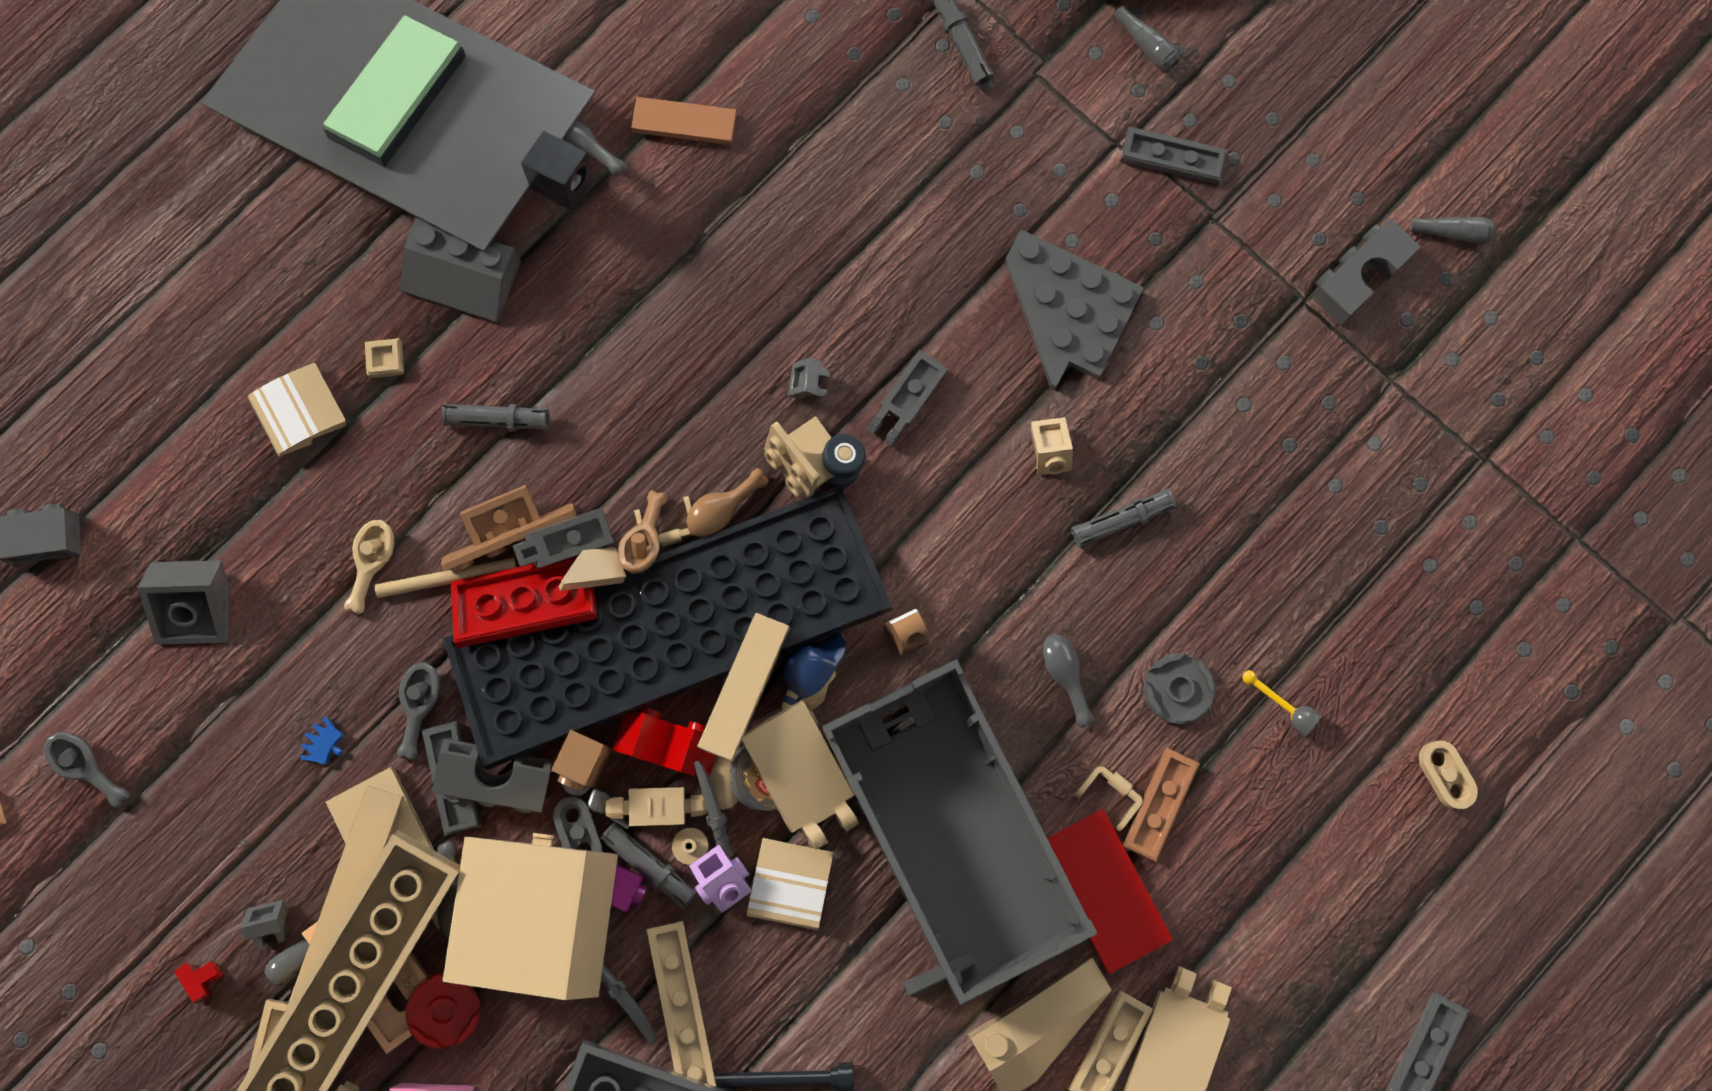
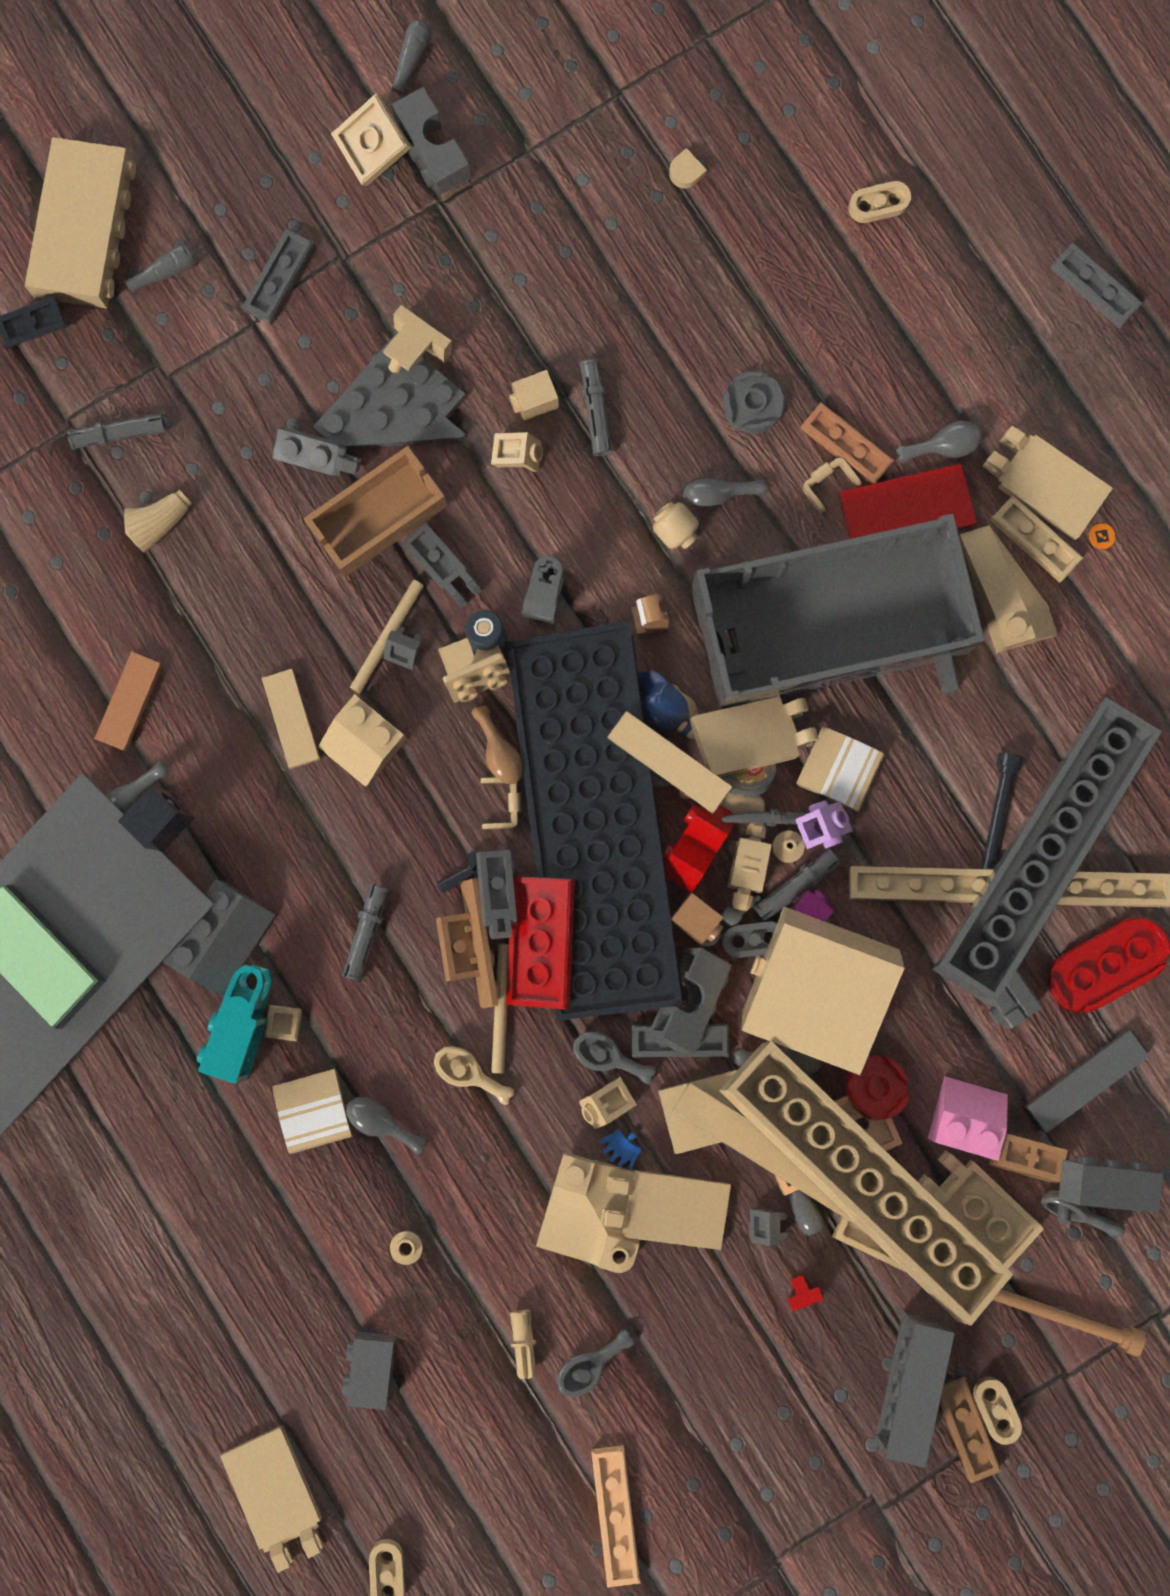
camera: 75 degrees left, 5 degrees up
dark grey slope [137,560,230,645] -> none
tan tile [559,547,626,591] -> none
dark grey piece [601,963,655,1044] -> none
medium nougat piece [618,490,668,574] -> none
hinge [1242,670,1322,738] -> none
none -> tan piece [124,490,192,553]
none -> teal brick [197,965,272,1084]
none -> tan tile [262,669,321,769]
none -> hinge [272,426,362,476]
none -> medium nougat piece [303,446,447,578]
none -> tan slope [318,694,408,787]
none -> tan tile [331,94,412,187]
none -> dark grey piece [346,1097,427,1155]
none -> tan bar [350,580,424,694]
none -> tan piece [383,305,452,373]
none -> tan plate [390,1231,423,1265]
none -> black bar [437,851,478,893]
none -> tan brick [509,370,559,421]
none -> tan axle [510,1310,537,1379]
none -> dark grey piece [522,556,564,625]
none -> tan slope [536,1152,640,1273]
none -> tan bracket [579,1077,637,1129]
none -> tan tile [600,1170,731,1250]
none -> tan head [653,501,699,549]
none -> tan tile [669,148,707,188]
none -> dark grey piece [896,421,983,464]

